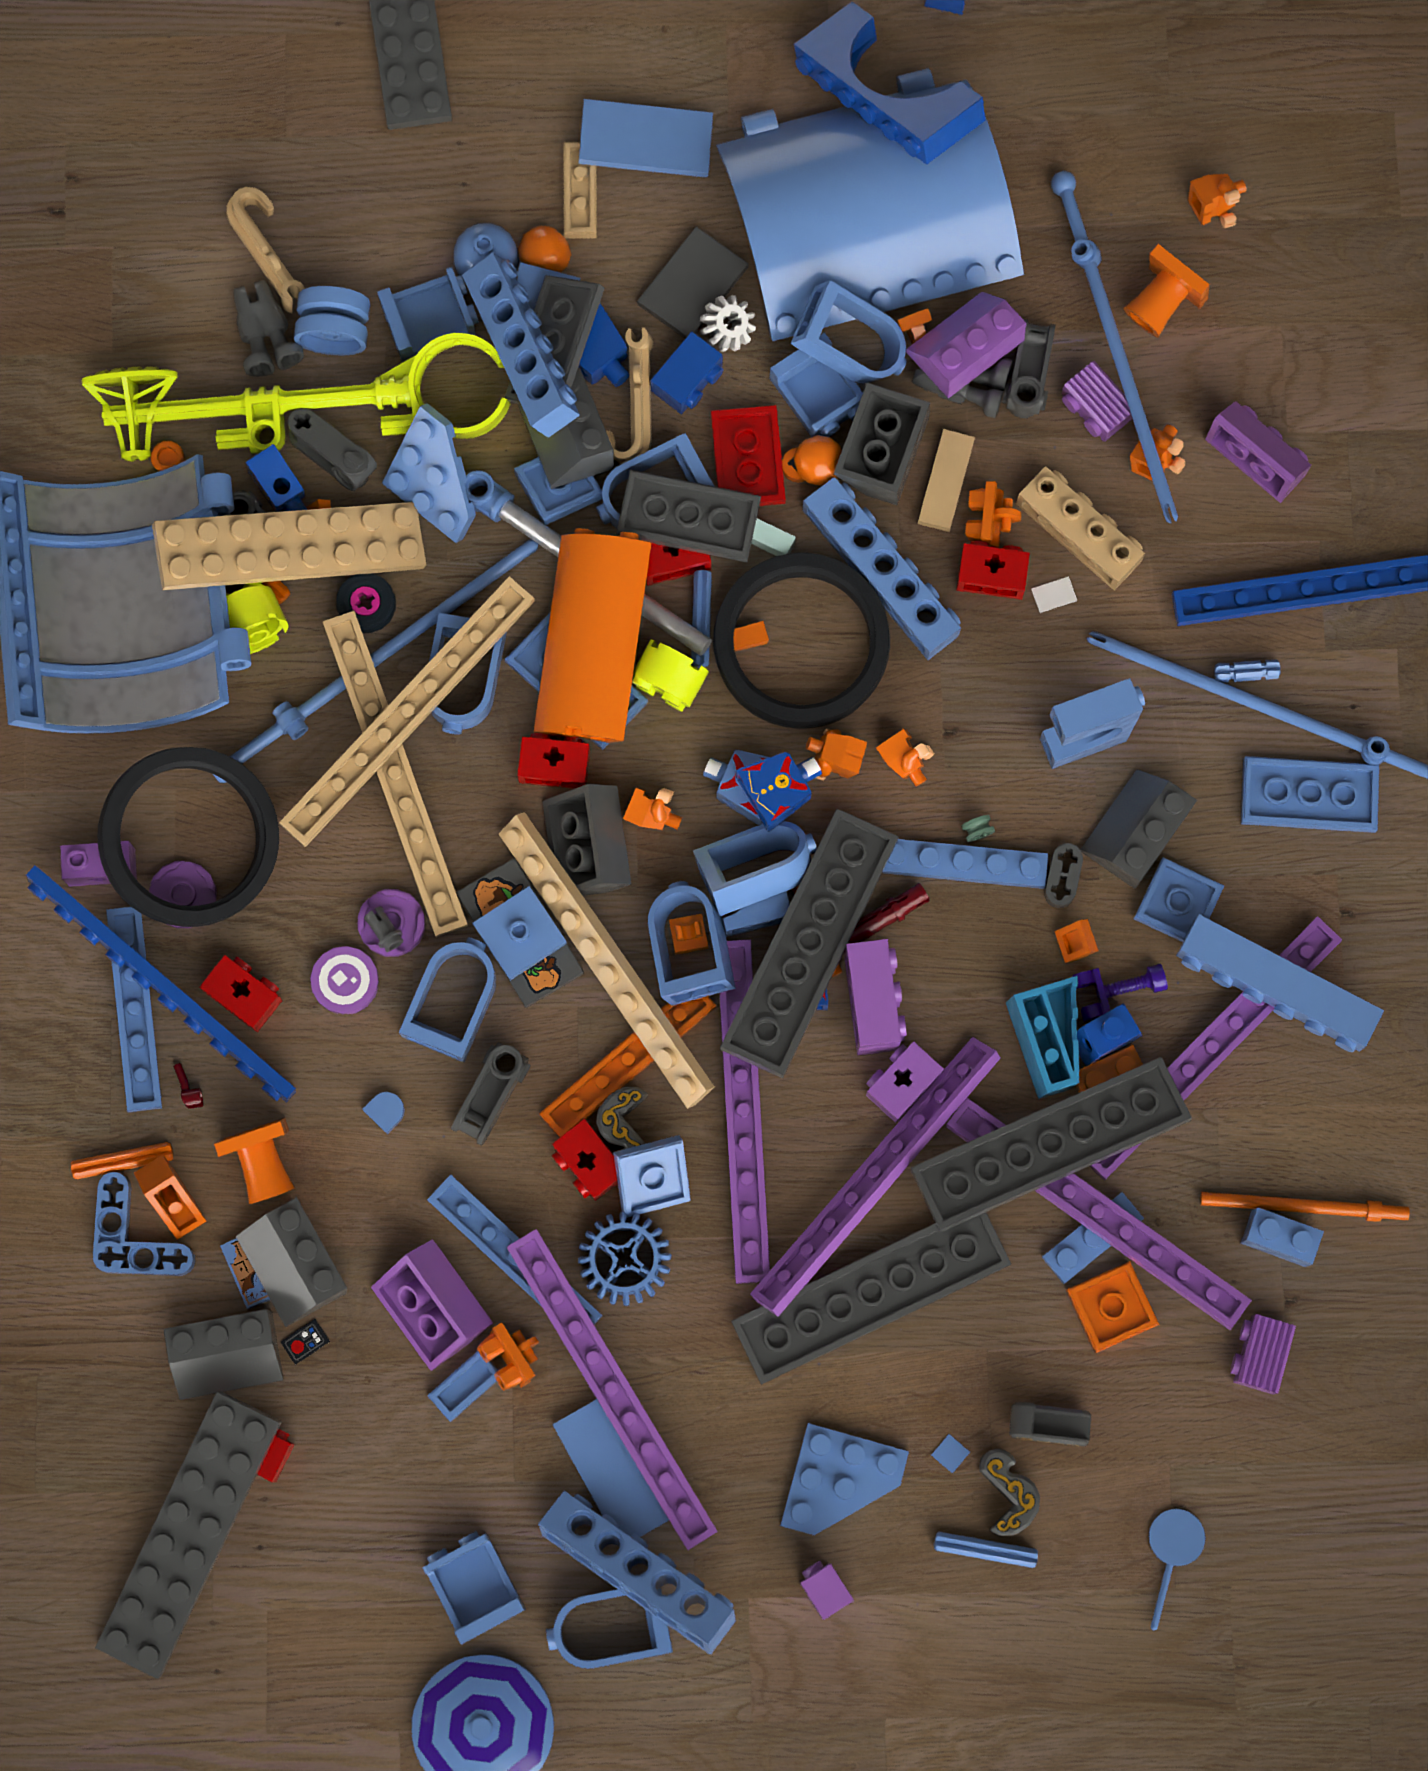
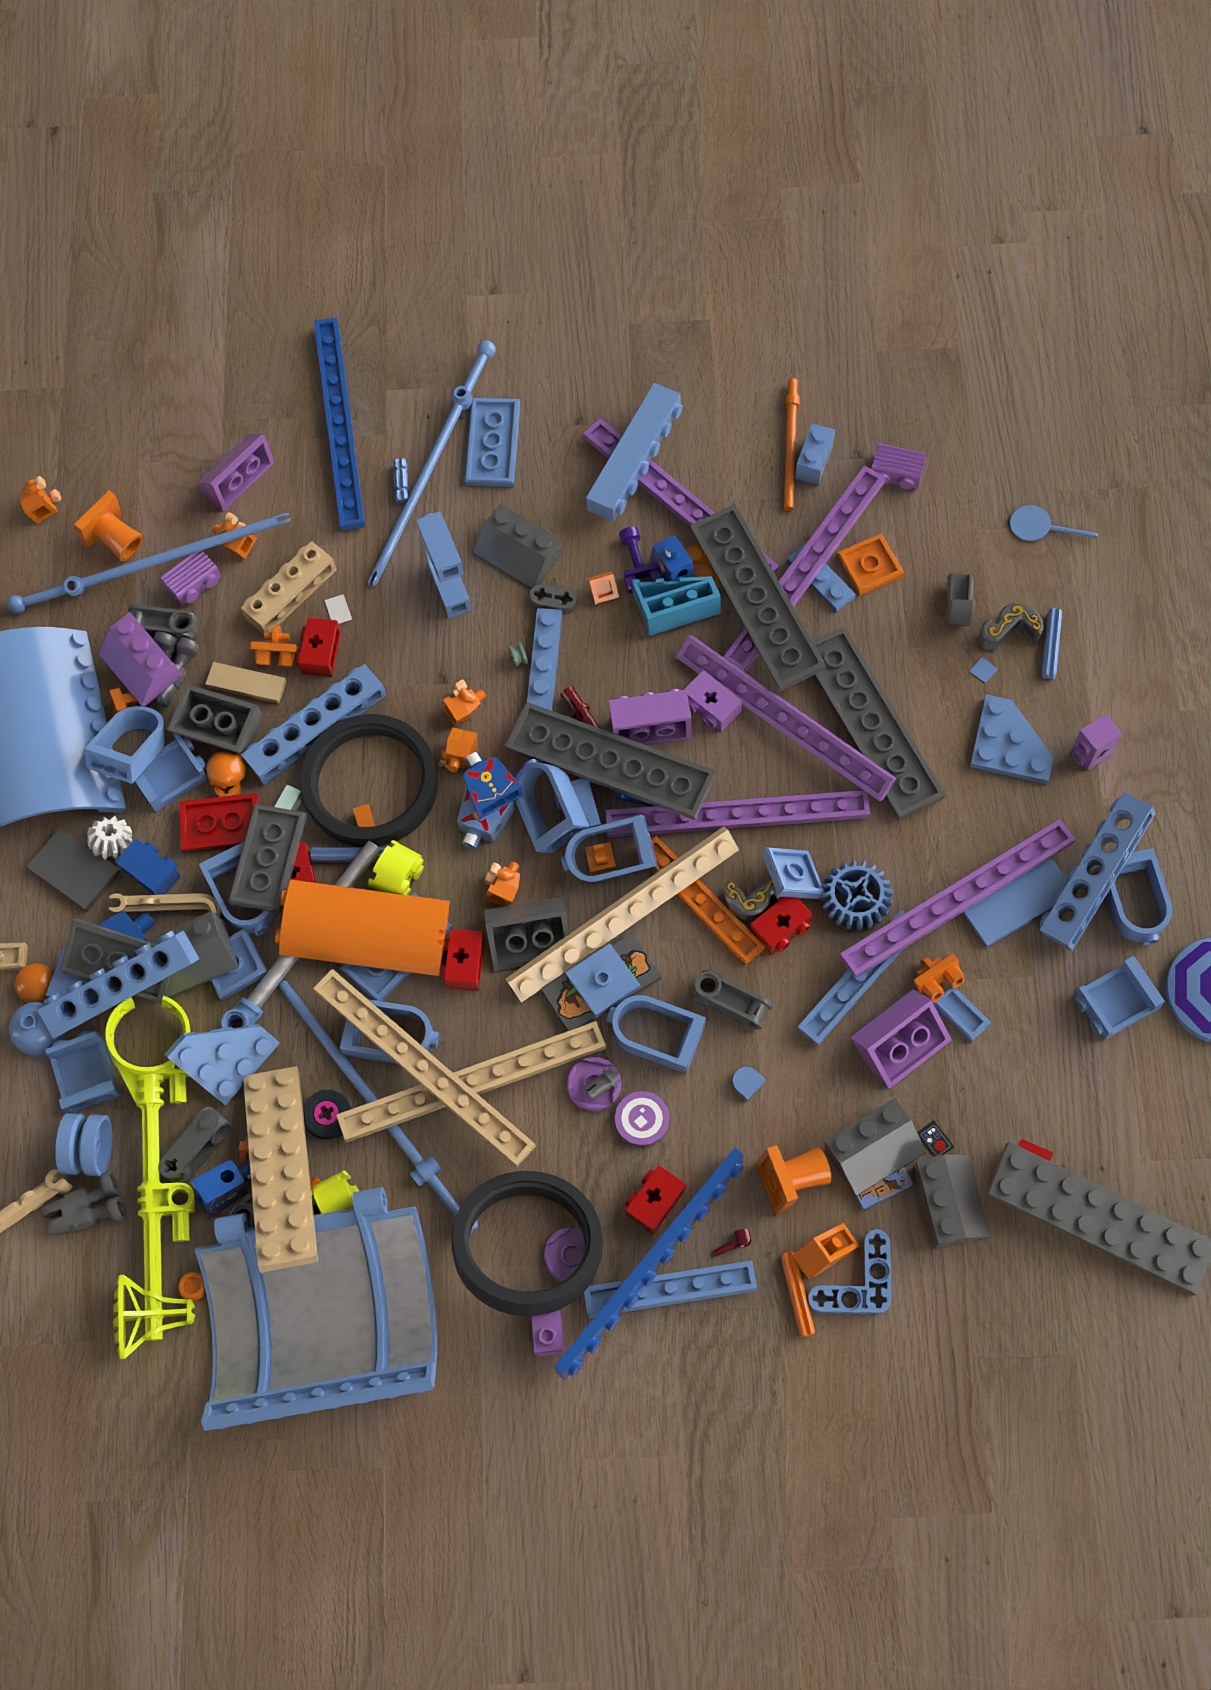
camera: 85 degrees left, 10 degrees down
medium blue plate [1134,857,1224,942] -> none

